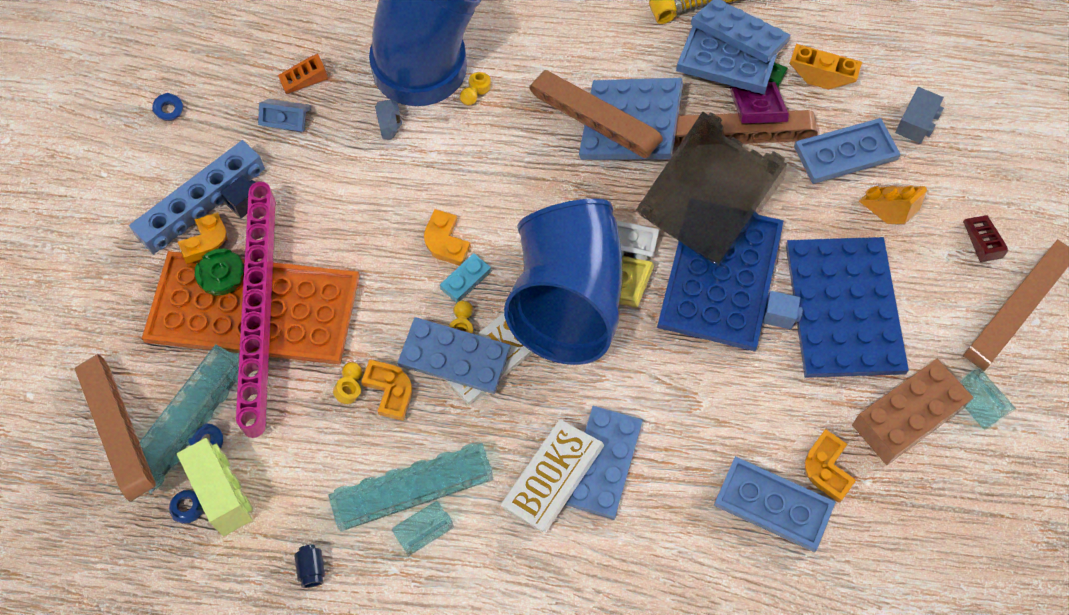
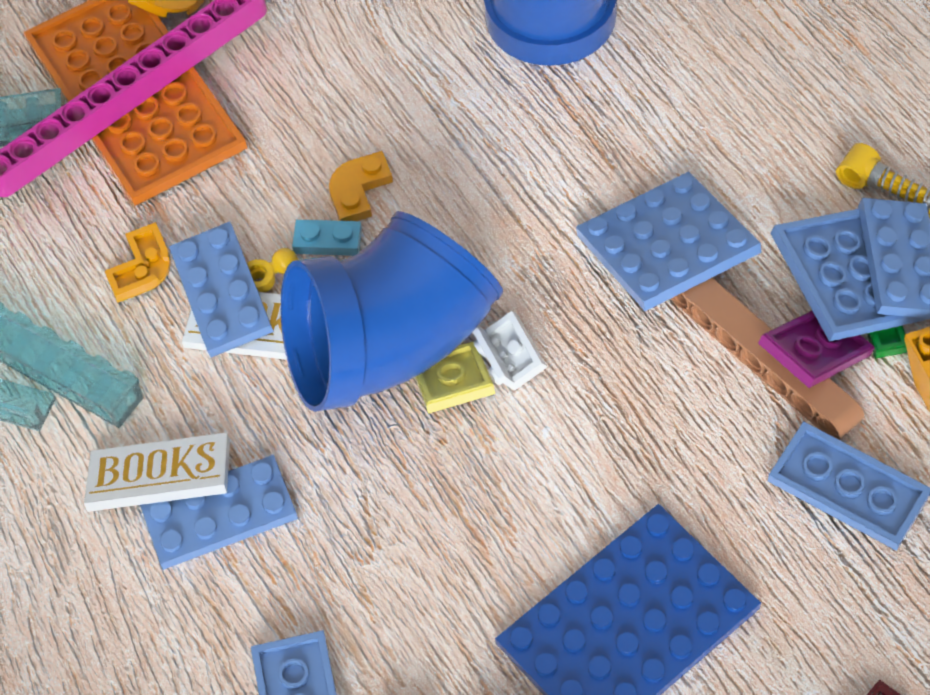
camera: 55 degrees right, 5 degrees down
green tile [194,249,244,296] -> none
yellow plate [333,362,362,404] -> none
sand blue rock [375,99,402,140] -> none
yellow plate [460,72,491,106] -> none
nougat beam [529,70,663,158] -> none
clear smoke windscreen [636,112,787,267] -> none
blue plate [657,199,784,352] -> none
medium blue brick [762,291,803,330] -> none
light orange slope [859,185,927,224] -> none

